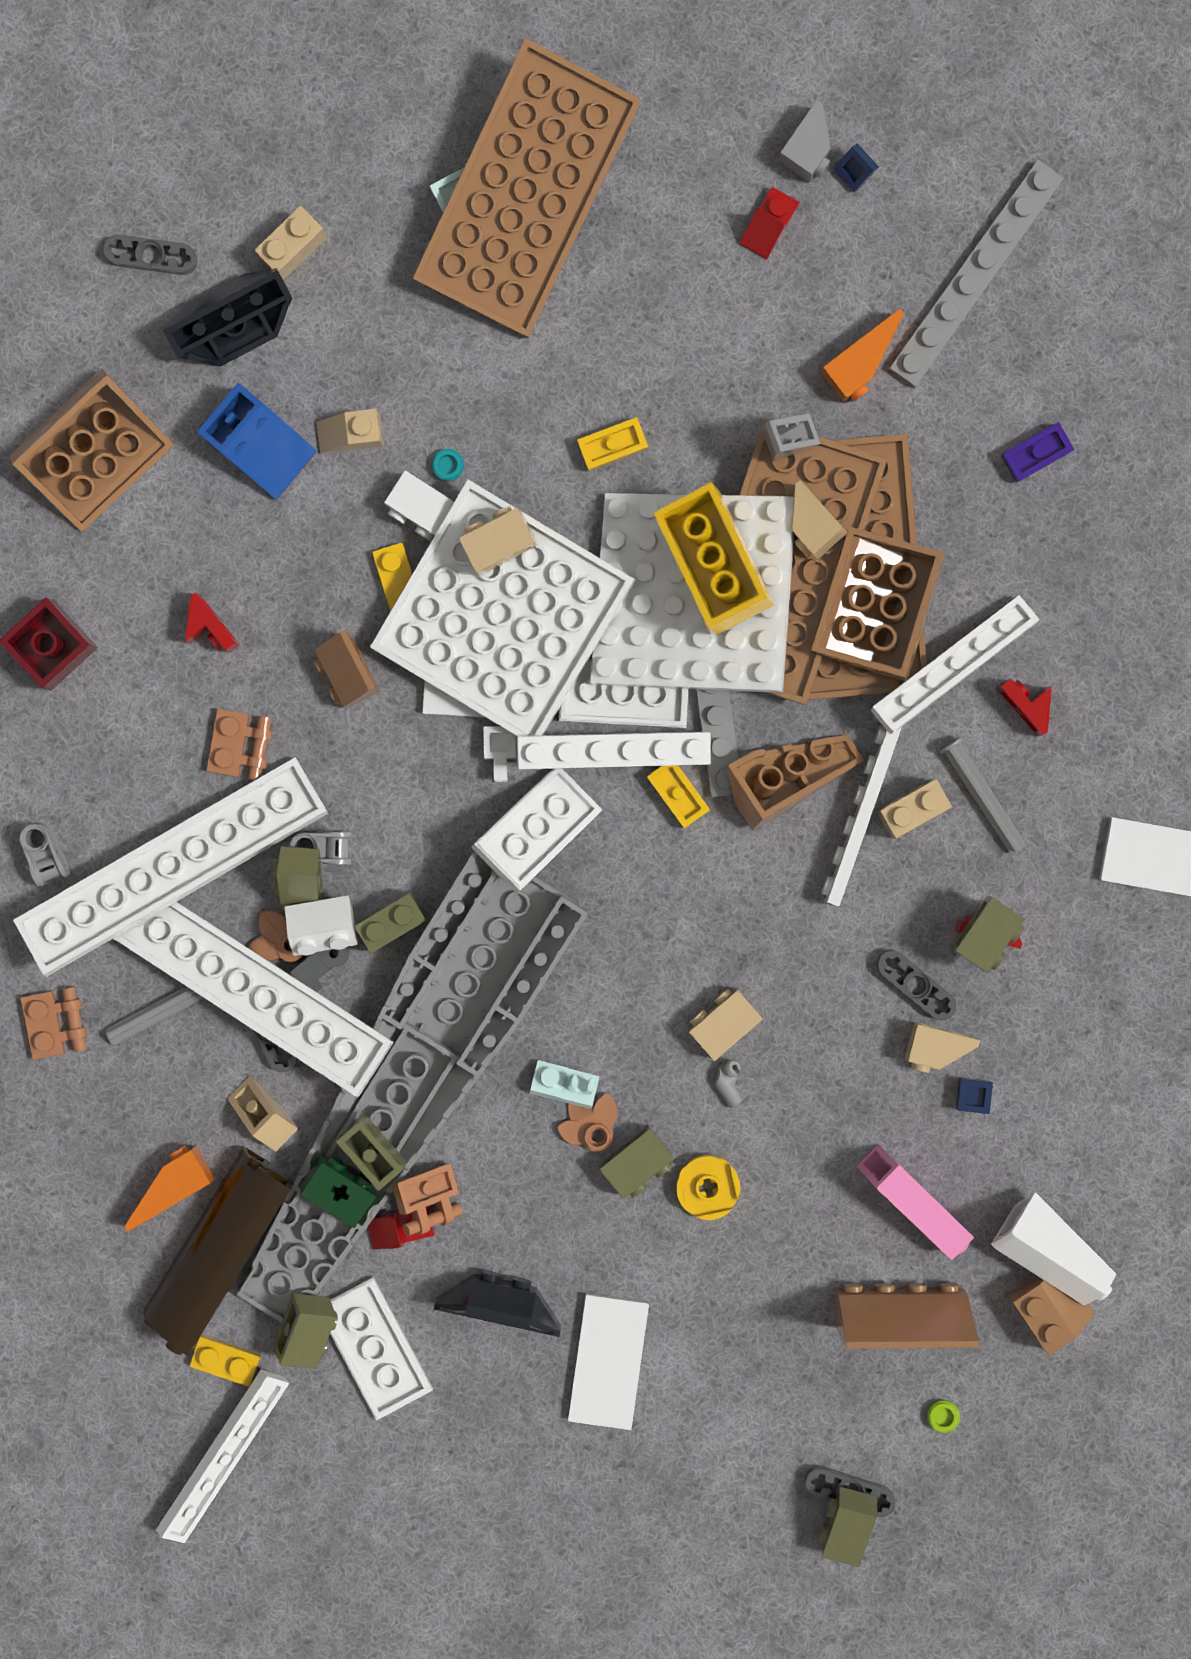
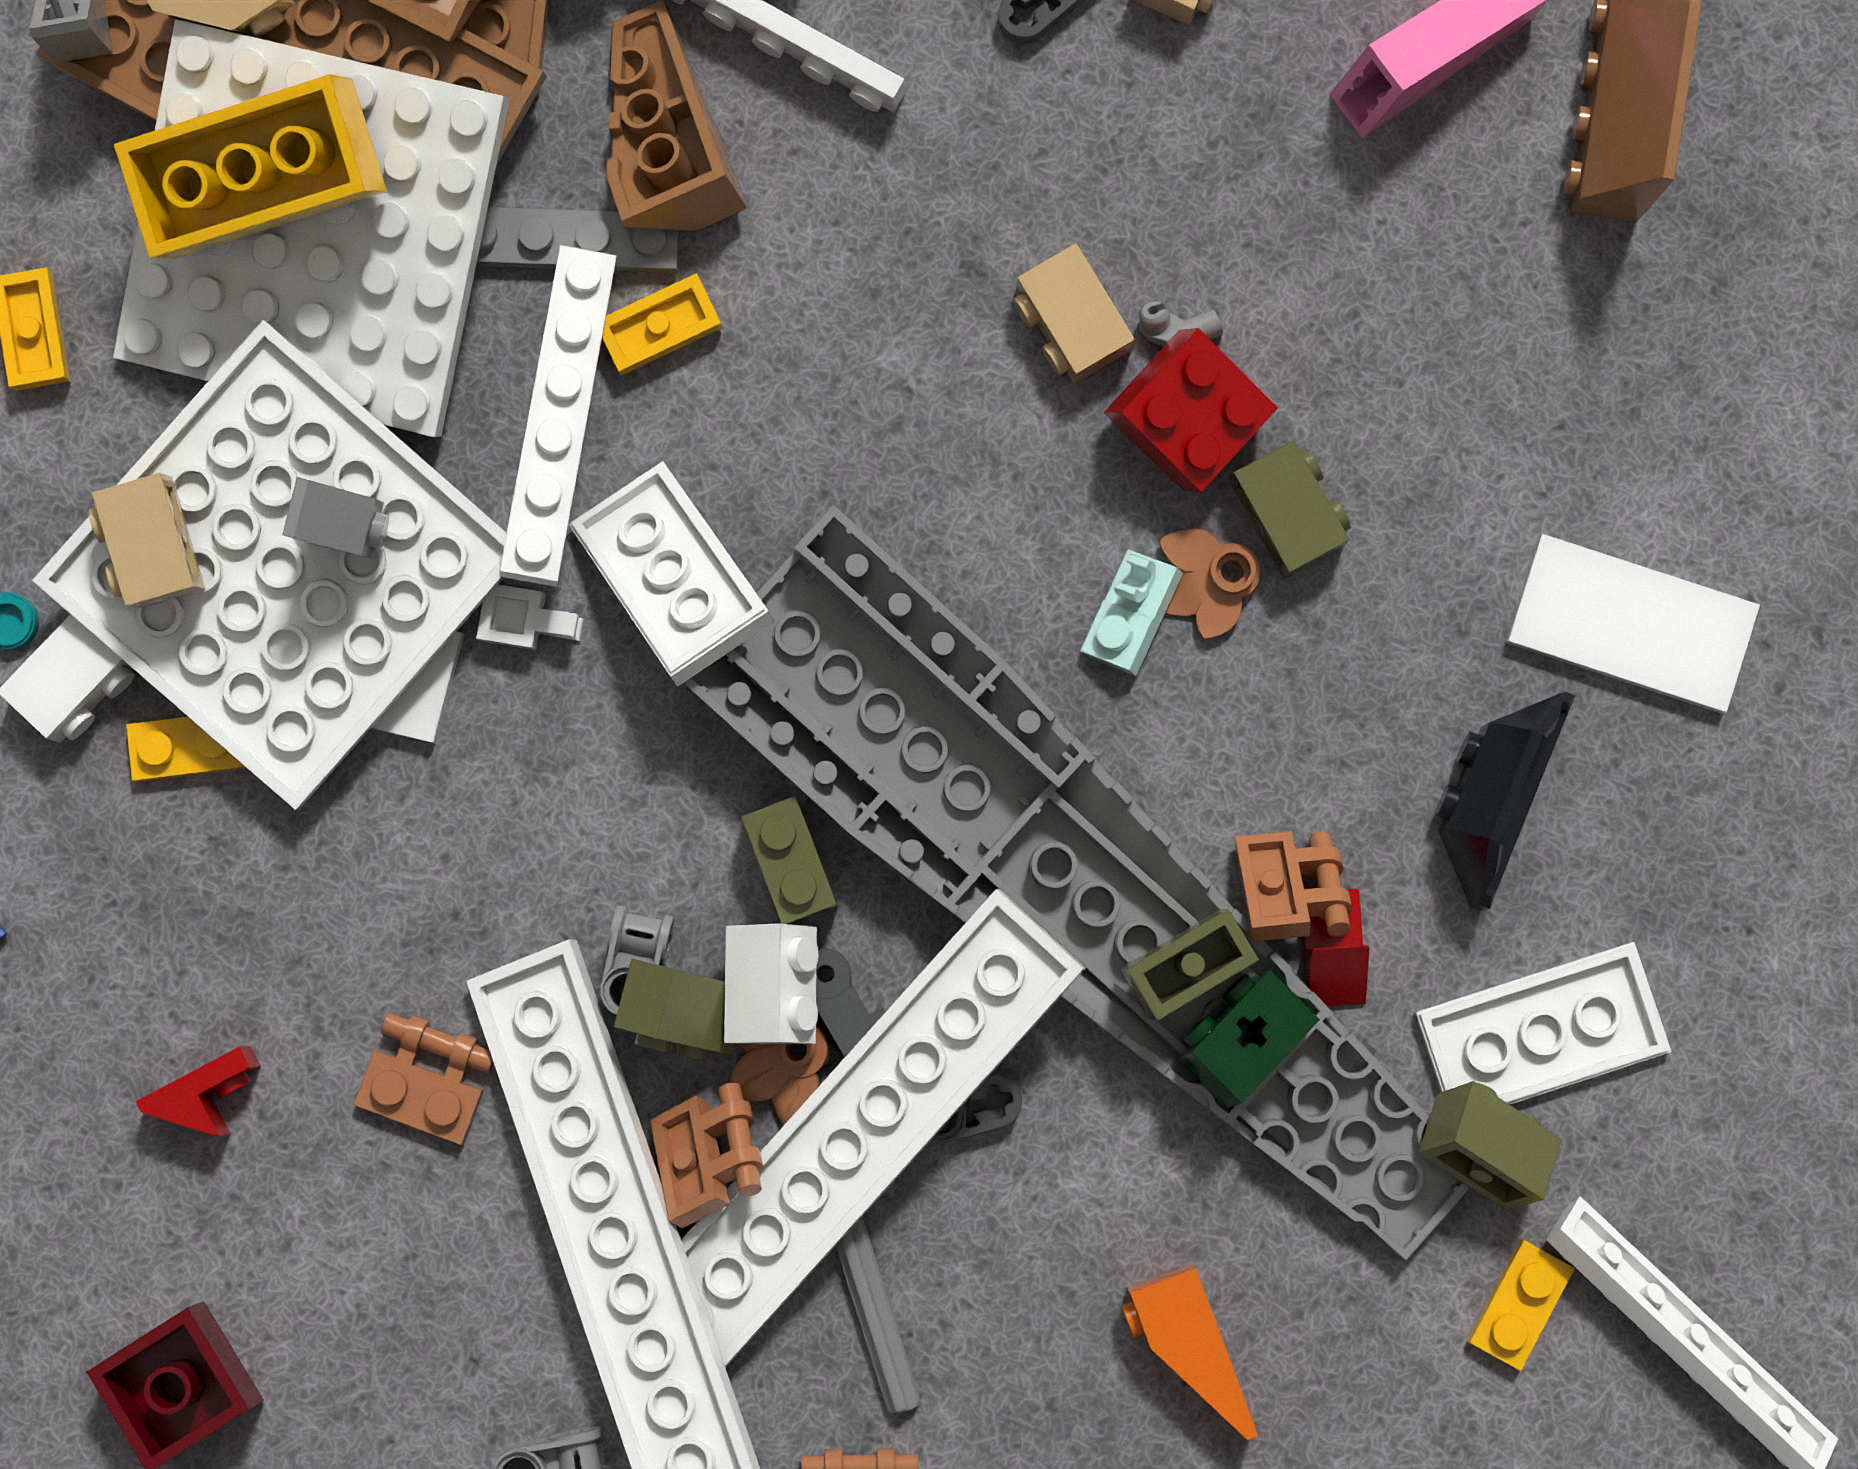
camera: 80 degrees left, 5 degrees down
dark brown cylinder [143,1146,294,1356] -> none
tan slope [227,1076,298,1151] -> none
medium nougat slope [313,630,380,709] -> none
white tile [559,658,688,728] -> none
yellow plate [676,1154,740,1220] -> none
lime tile [927,1399,960,1433] -> none
none -> light grey slope [282,477,389,559]
none -> nougat plate [650,1083,763,1228]
none -> red brick [1103,328,1278,492]

